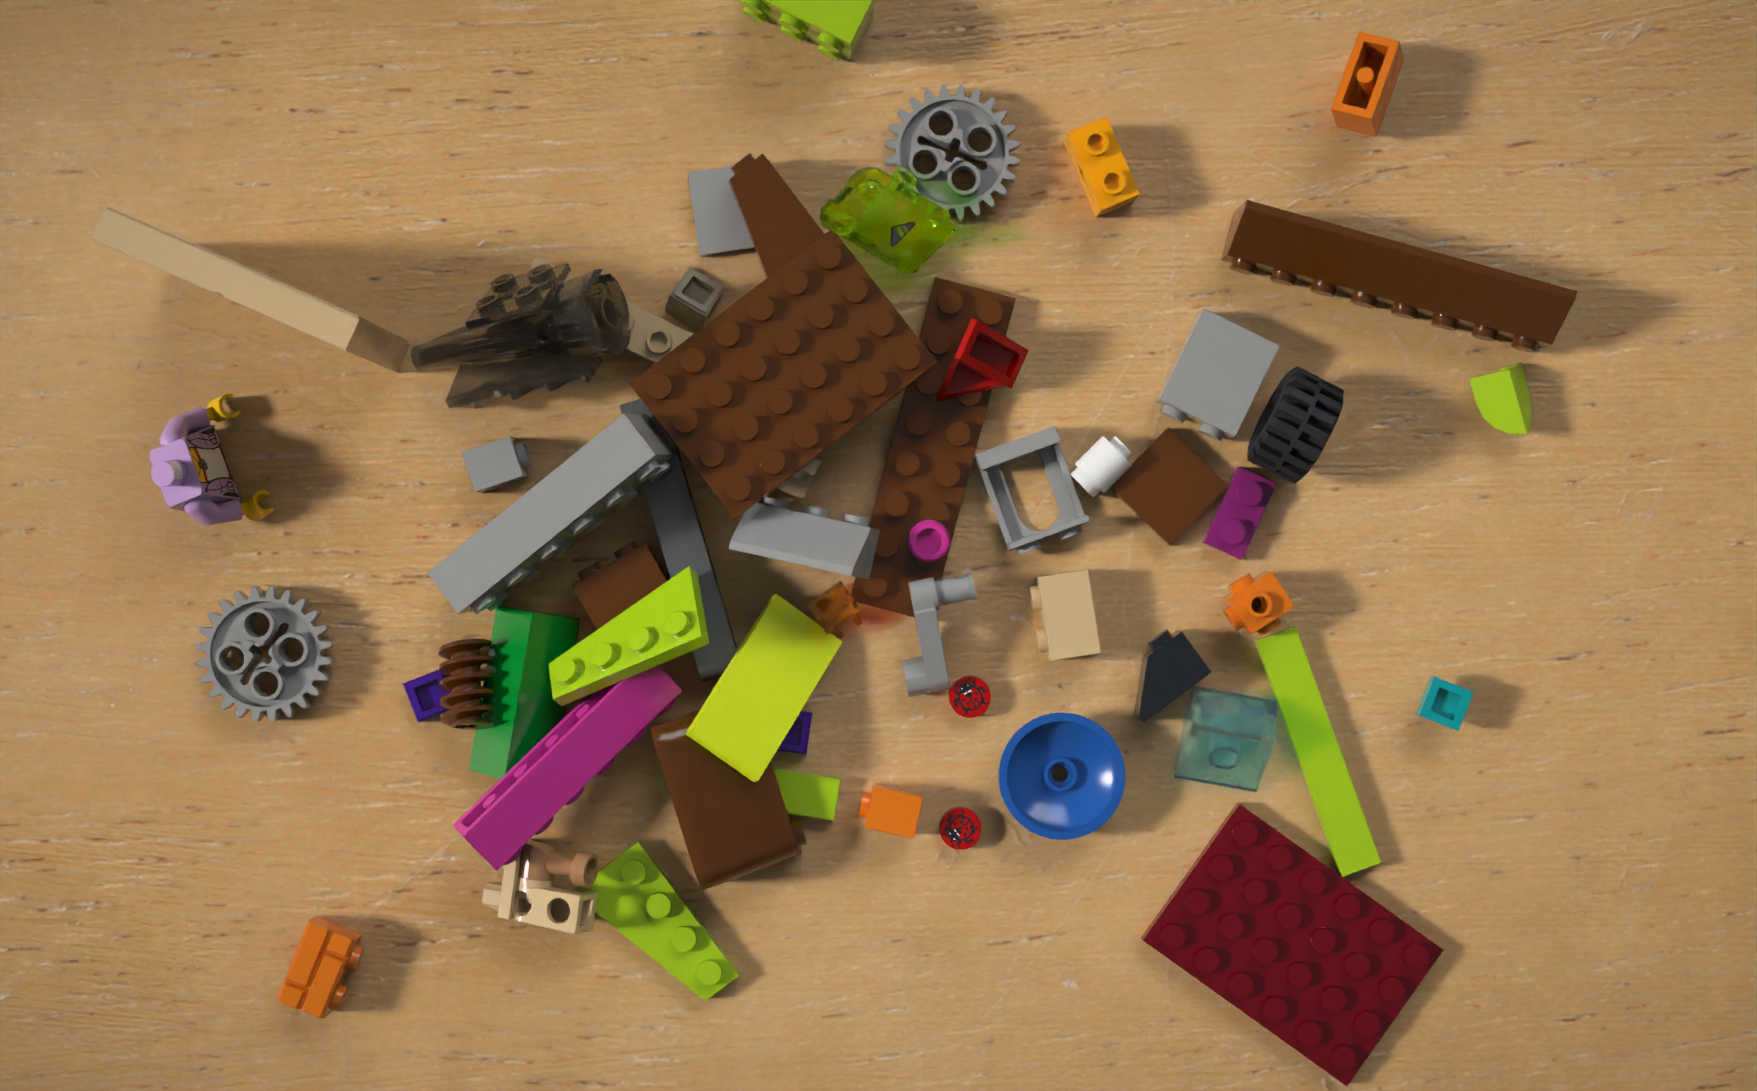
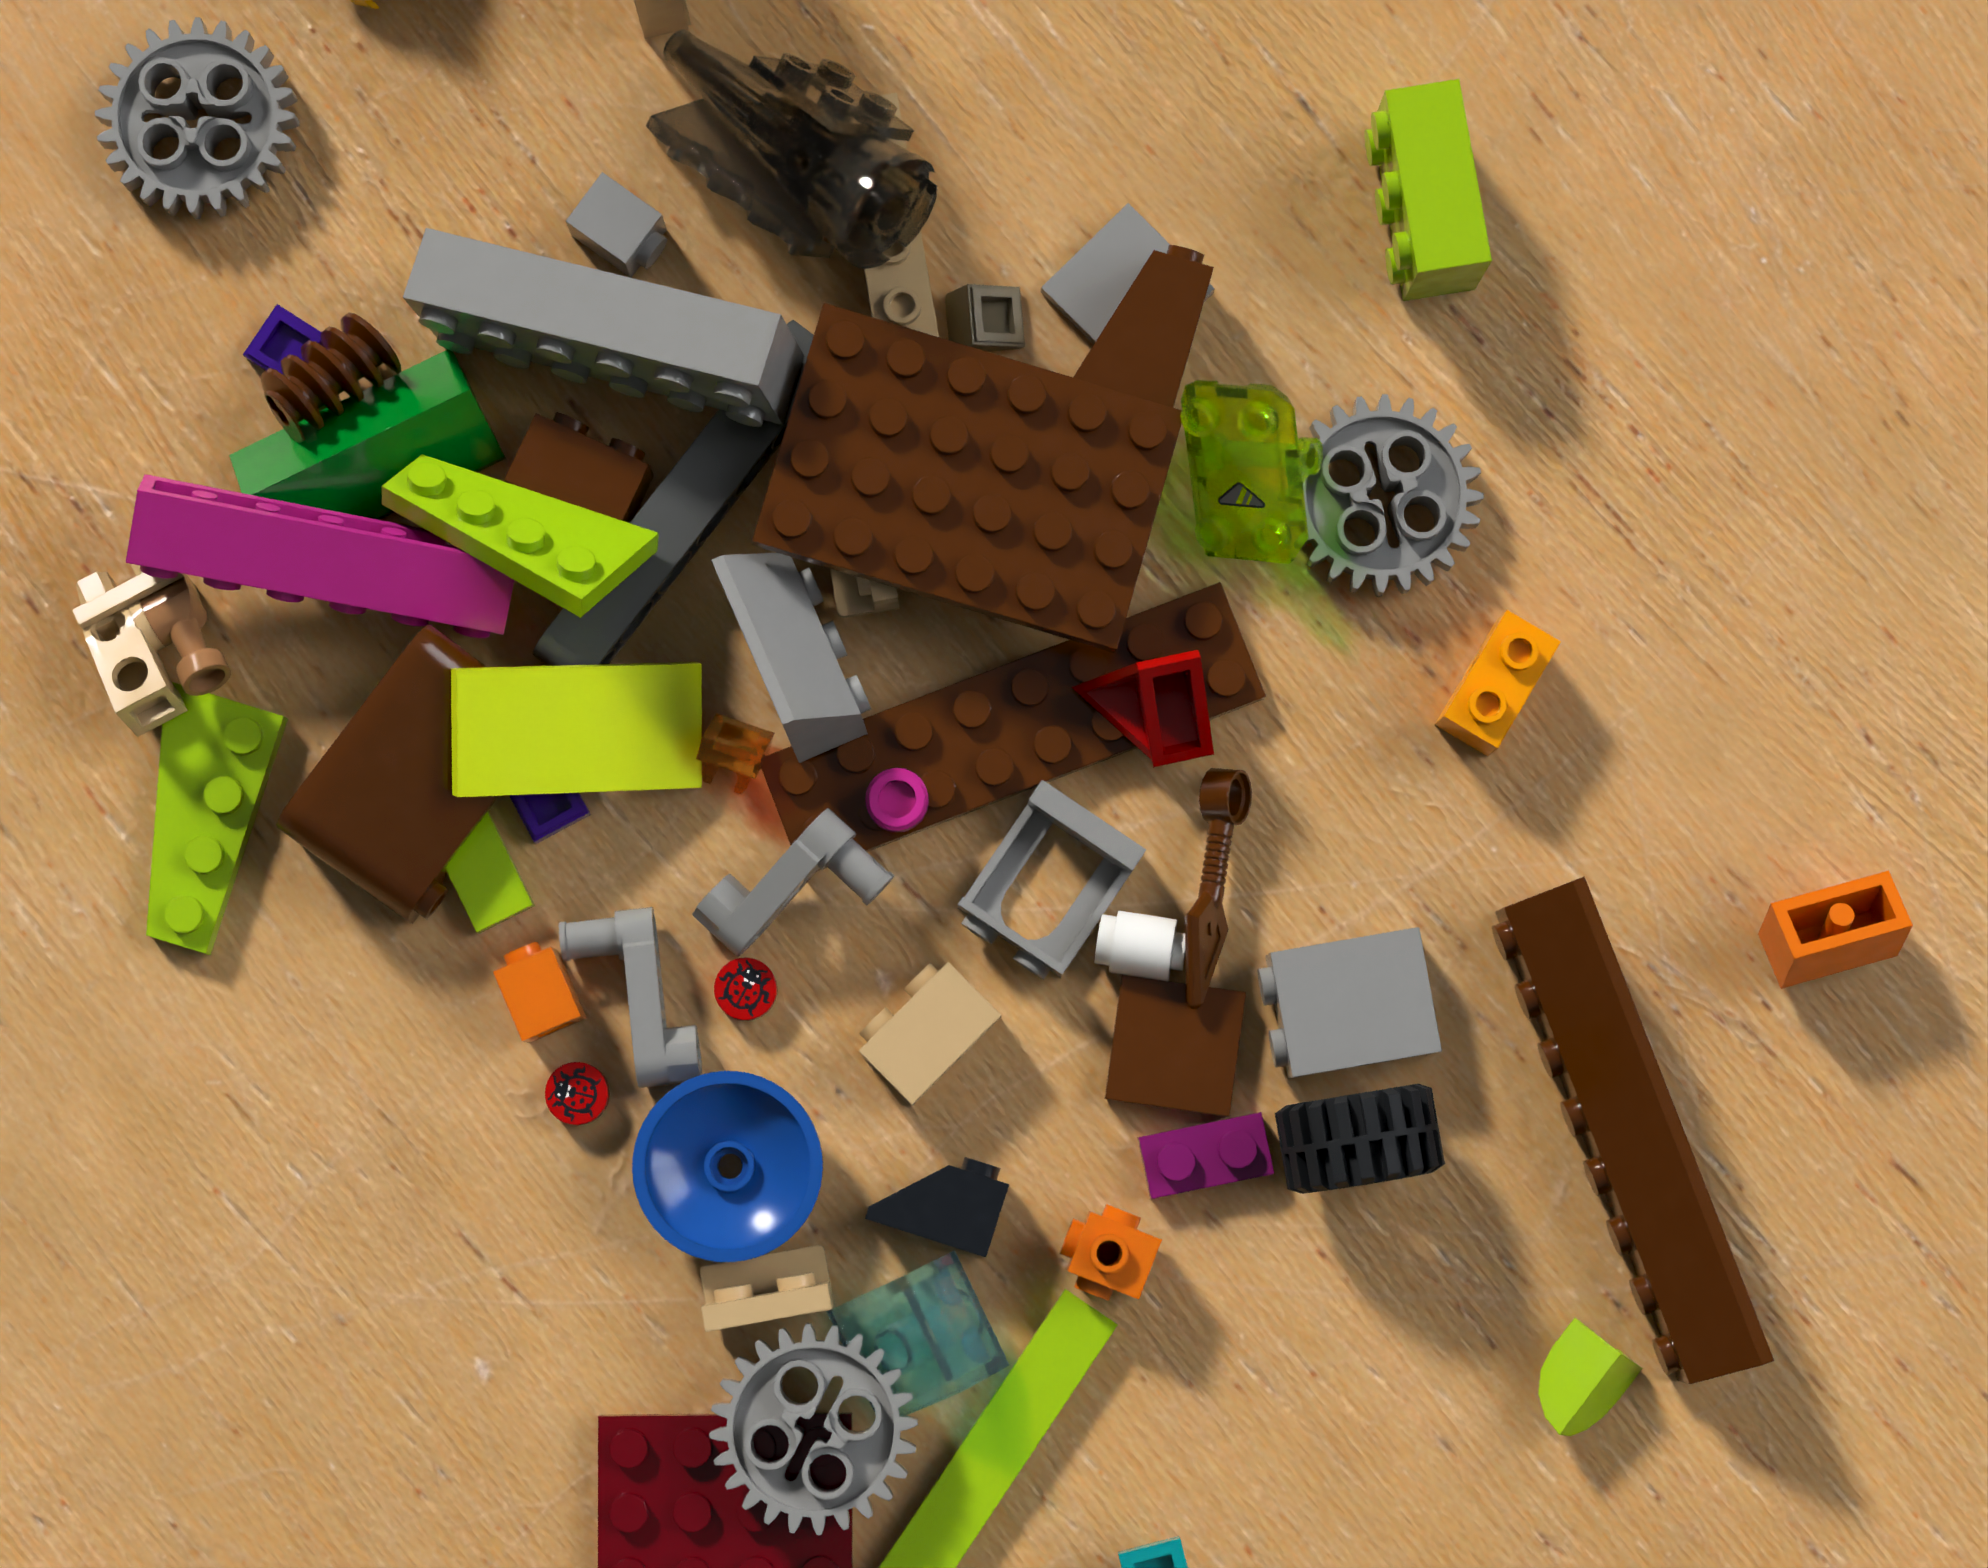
camera: 50 degrees right, 5 degrees down
none -> light grey beam [559,907,702,1088]
none -> tan bracket [700,1245,834,1332]
none -> light grey gear [709,1323,918,1535]
none -> reddish brown piece [1185,768,1252,1009]

